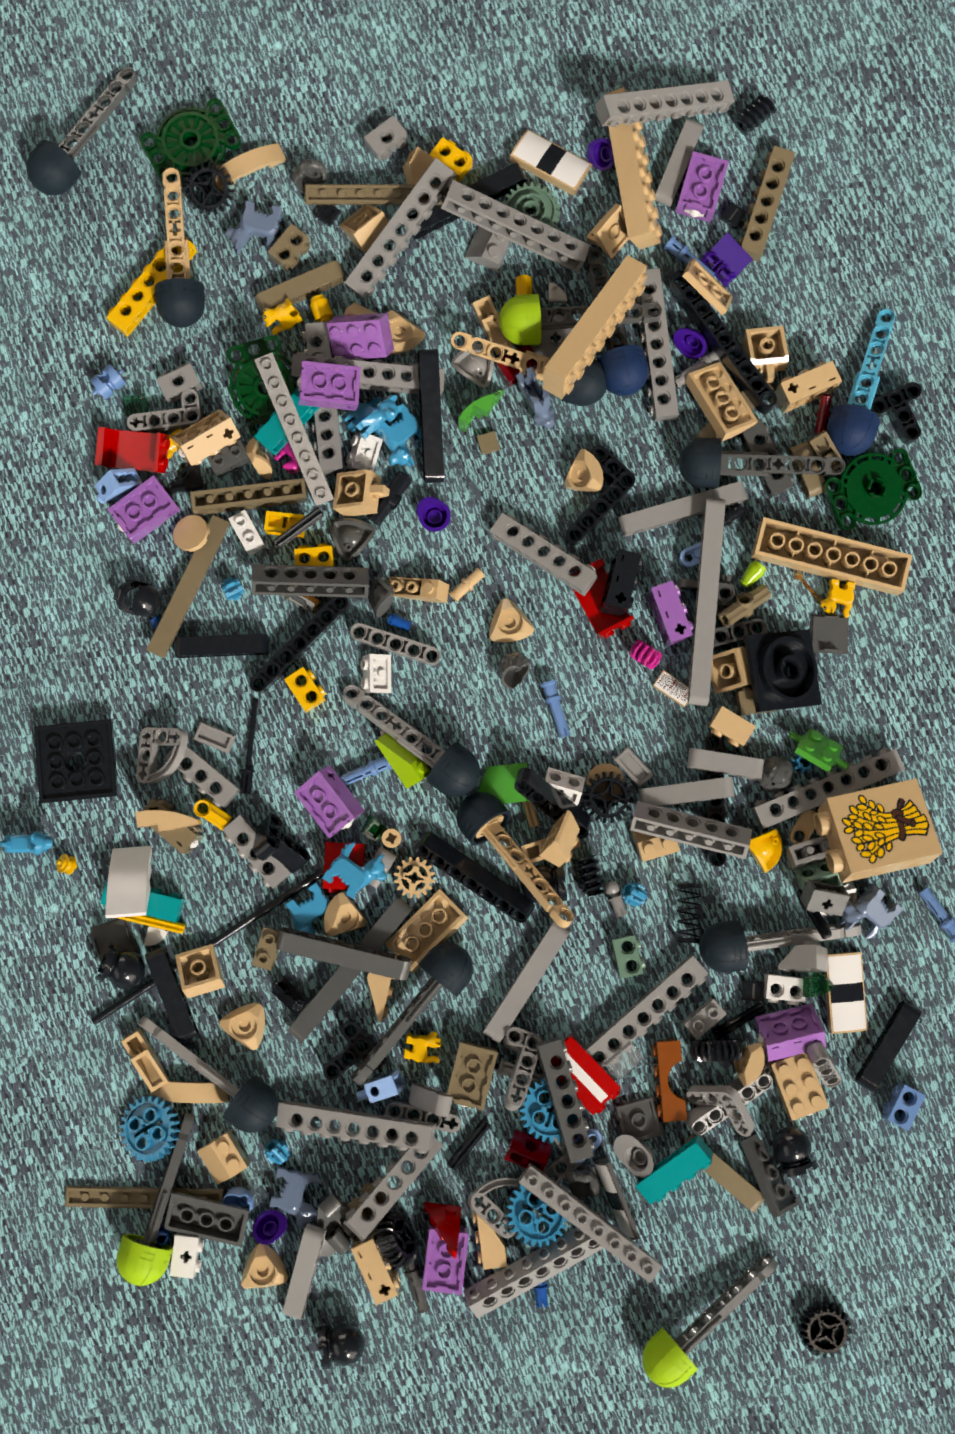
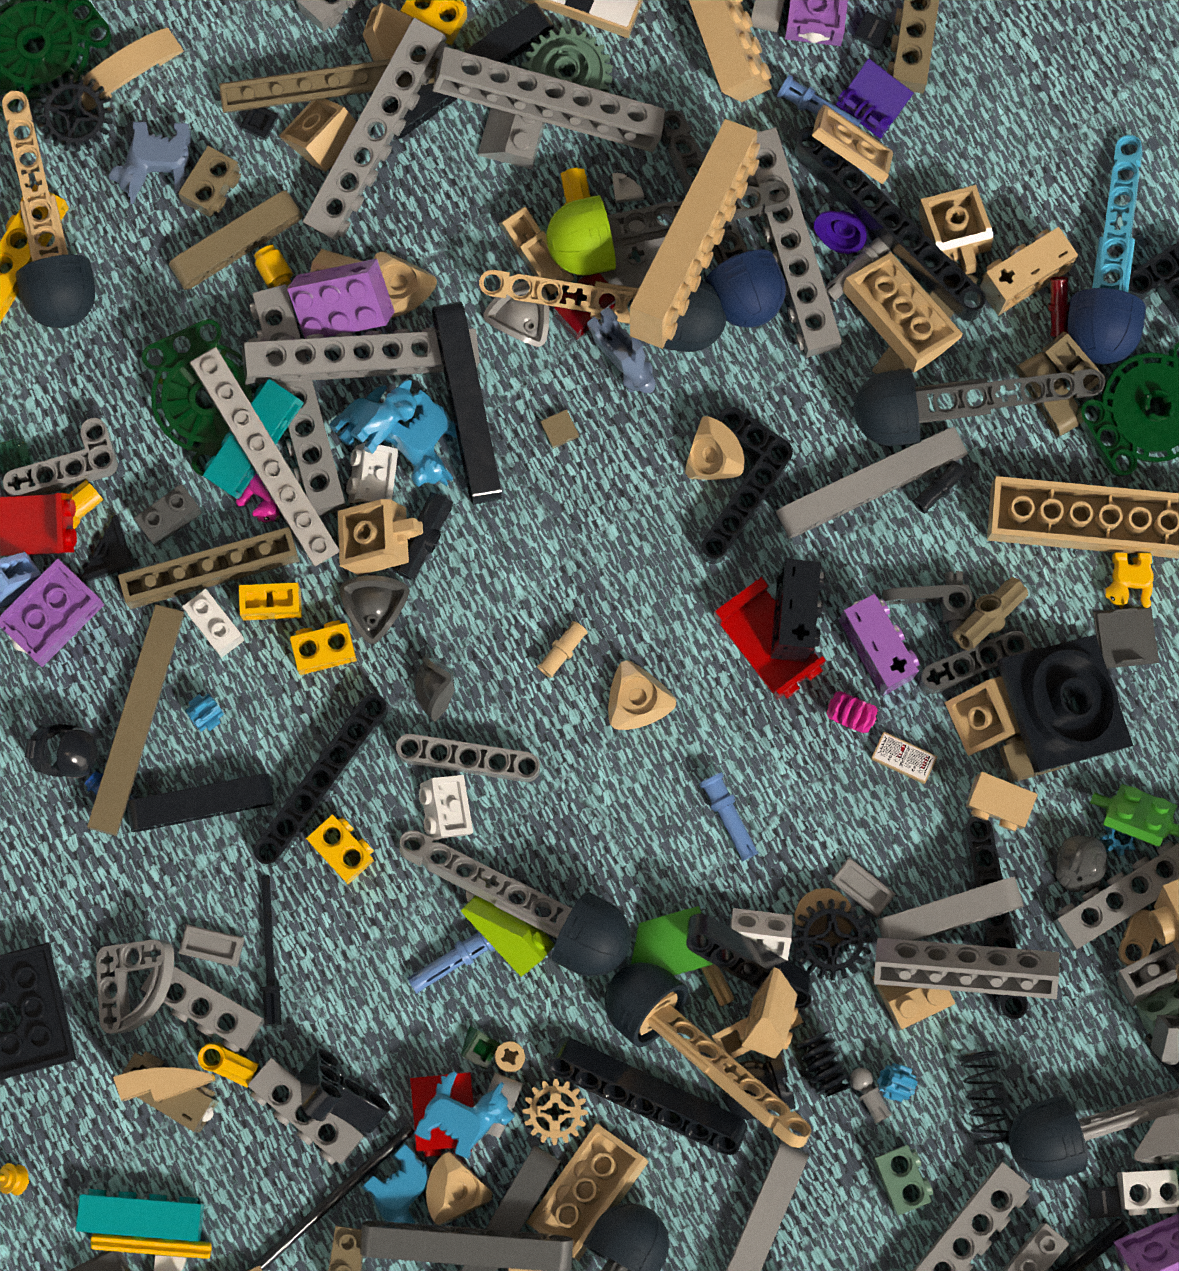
camera: 10 degrees left, 5 degrees down
white slope [106,846,152,918] -> none
light grey brick [156,363,203,404] -> none
tan piece [171,409,241,466] -> none
tan tile [173,515,210,552] -> none
tan hat [245,438,272,480] -> none
dark grey brick [252,564,369,598] -> none
yellow animal [262,298,303,335] -> none
black axle [274,507,324,549] -> none
slope [282,595,321,614] -> none
dark grey hair [292,159,327,194] -> none
medium lavender piece [294,765,365,838] -> none
medium lavender piece [297,361,361,411] -> none
blue pin [387,612,412,632] -> none
tan slope [389,577,450,603] -> none
dark purple piece [417,497,451,532] -> none
bright green slope [458,389,504,432] -> none
light grey brick [489,513,598,596] -> none
dark grey hair [497,652,530,689] -> none
tan bracket [586,204,629,259] -> none
light blue plate [679,542,701,568] -> none
light grey beam [687,498,726,706] -> none
light grey beam [687,748,764,780] -> none
dark grey brick [738,418,794,499] -> none
lime cone [739,560,766,589] -> none
yellow hat [749,828,783,873] -> none
clear orange hinge [795,572,823,605] -> none

